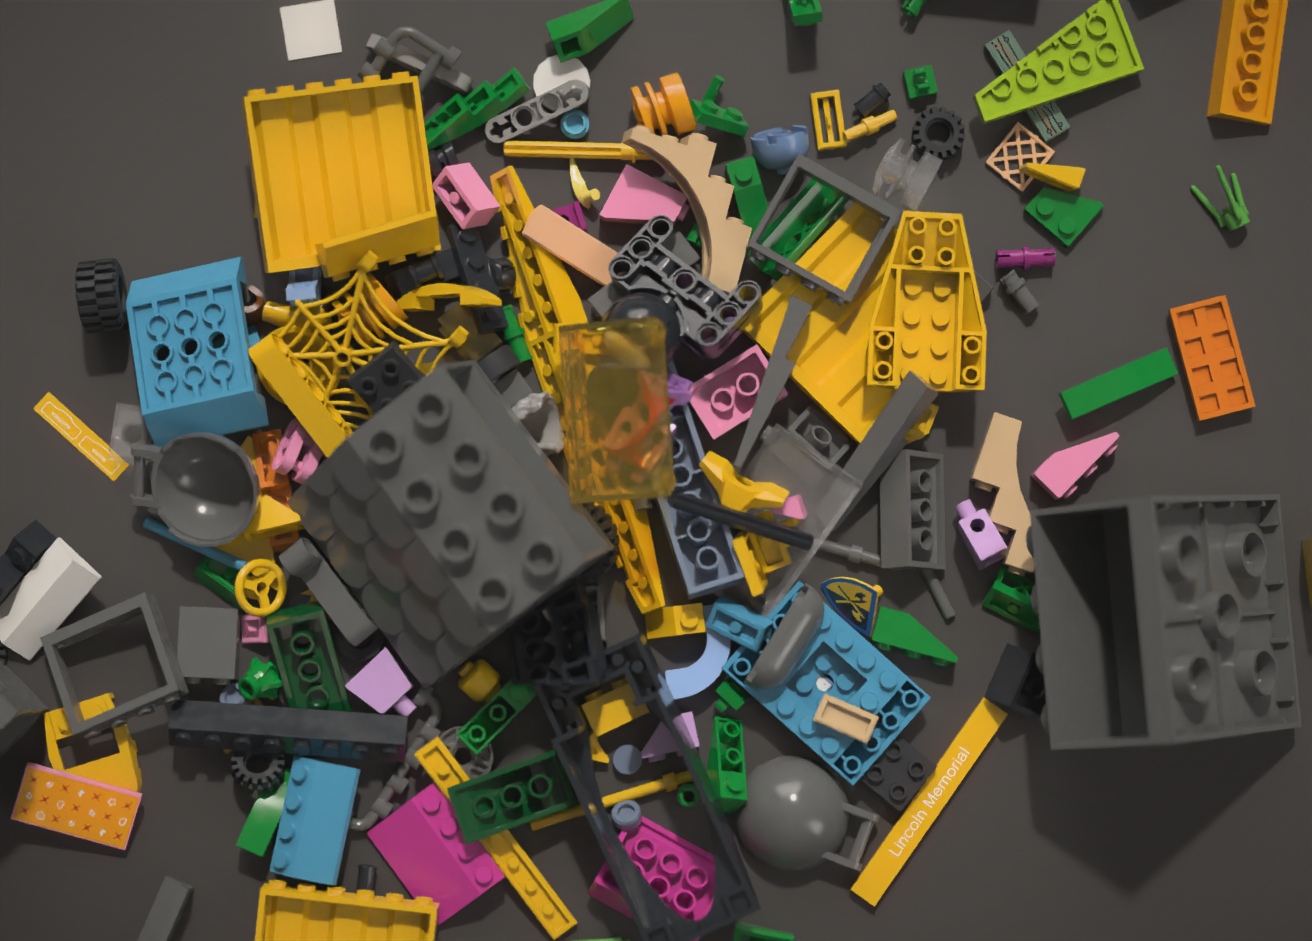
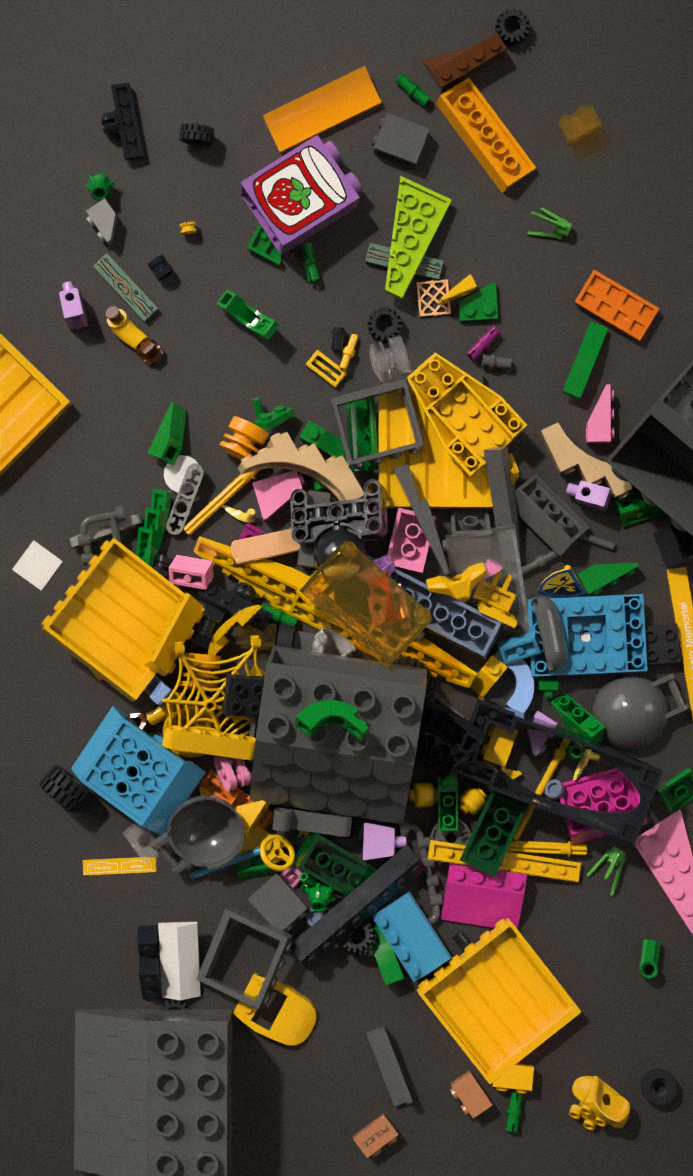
camera: 40 degrees left, 0 degrees up
light orange tile [11,762,142,850] -> none
medium azure plate [561,110,589,139] -> none
sand blue tile [613,745,642,774] -> none
black axle [673,492,814,550] -> none
medium blue cylinder [750,125,809,174] -> none
tan tile [813,693,879,744] -> none
green tile [903,64,938,101] -> none
none -> green arch [295,700,369,742]
none -> green arm [300,872,317,892]
none -> yellow head [458,787,487,815]
none -> yellow axle [507,841,587,857]
none -> light yellow bar [573,748,600,781]

